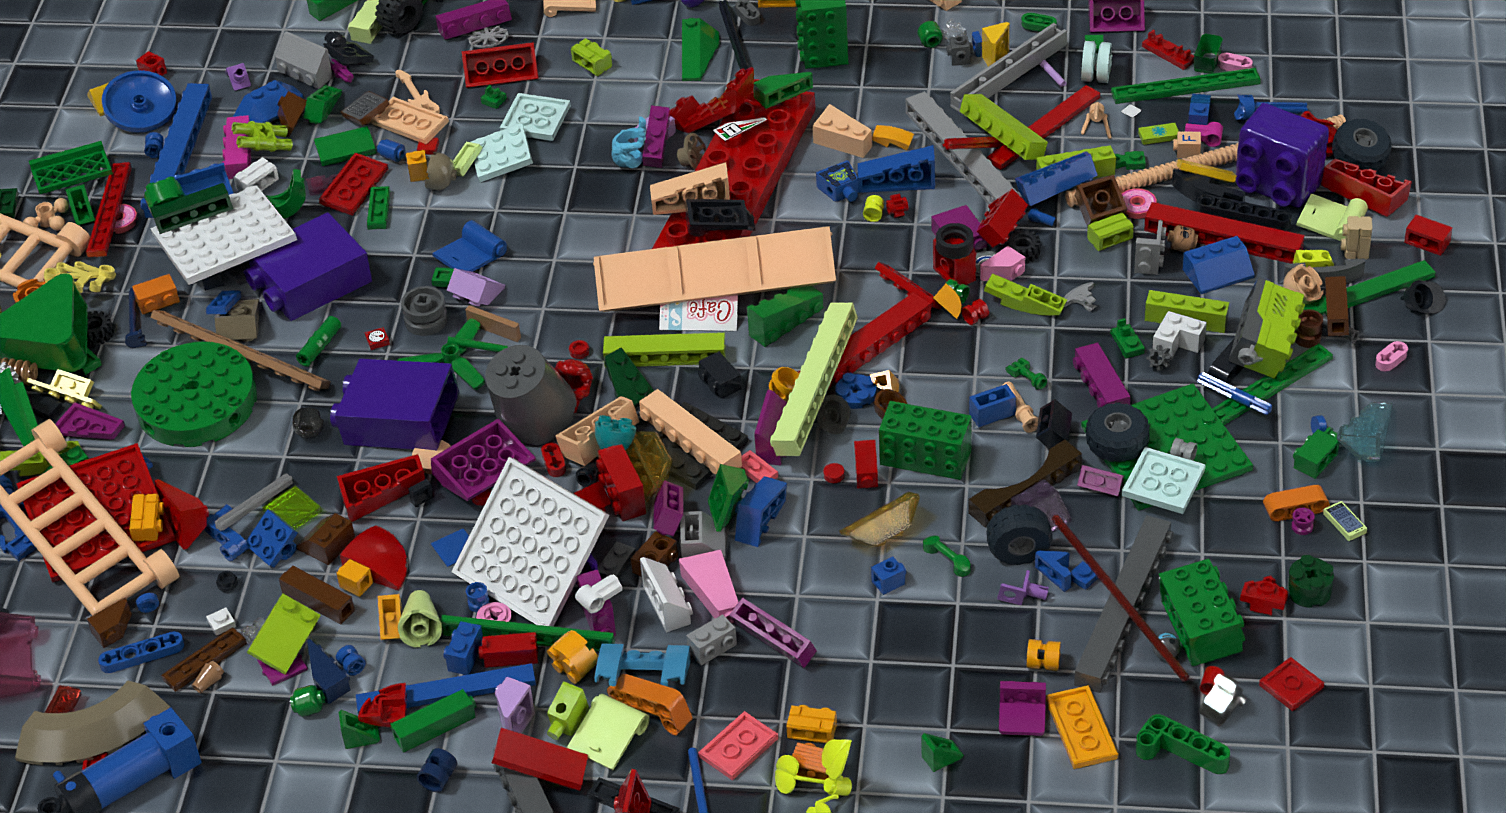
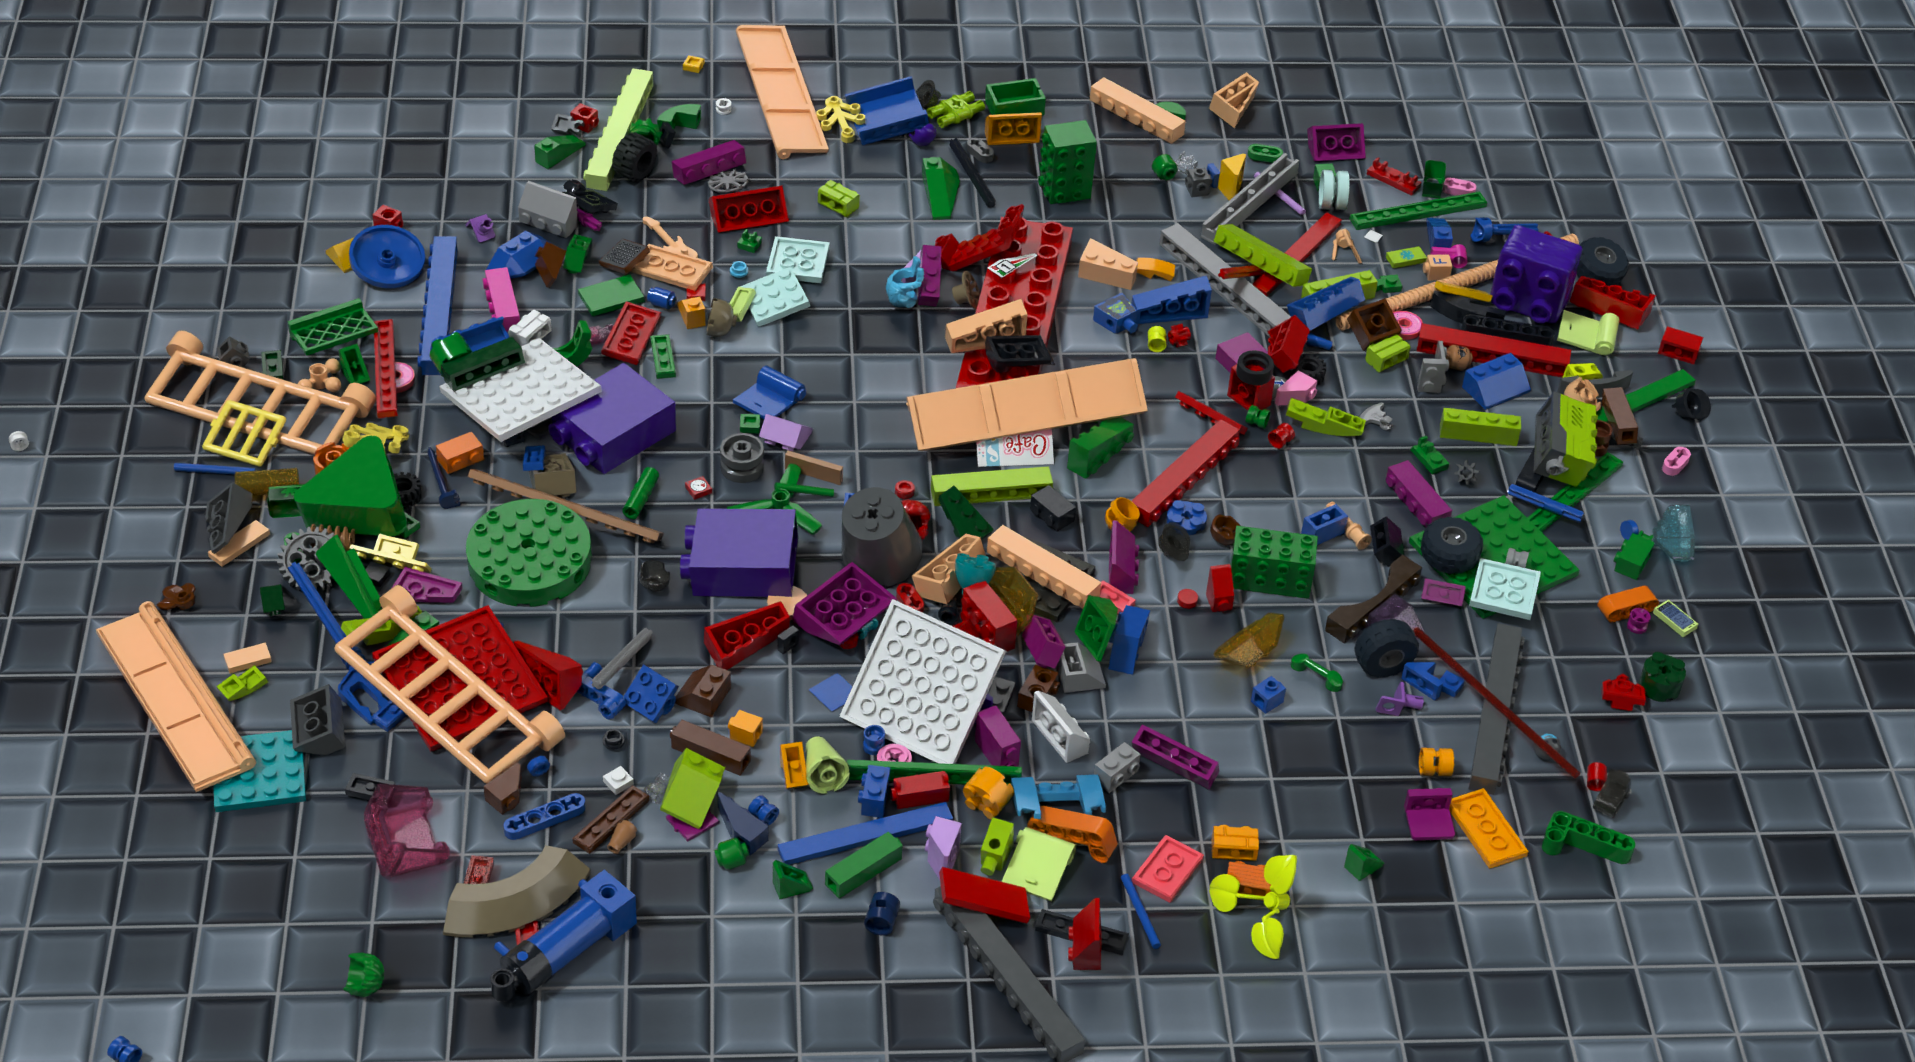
camera: 15 degrees left, 0 degrees up
light orange brick [130,494,164,541] -> none
blue wheel [144,132,164,158] -> none
lime pin [232,121,293,152] -> none
clear neon green tile [262,485,322,530] -> none
red brick [340,526,407,591] -> none
red brick [358,683,407,727] -> none
white piece [575,574,622,614] -> none
bright pink slope [679,550,739,623] -> none
green slope [753,72,813,109] -> none
yellowish green brick [770,302,858,456] -> none
light orange brick [870,370,899,392] -> none
light orange brick [933,283,962,319] -> none
green hinge [1005,358,1048,389] -> none
white brick [1153,311,1206,360] -> none
green brick [1159,558,1245,667] -> none
red tile [1259,657,1324,711] -> none
tan brick [1341,216,1372,259] -> none
none -> medium azure plate [730,261,748,278]

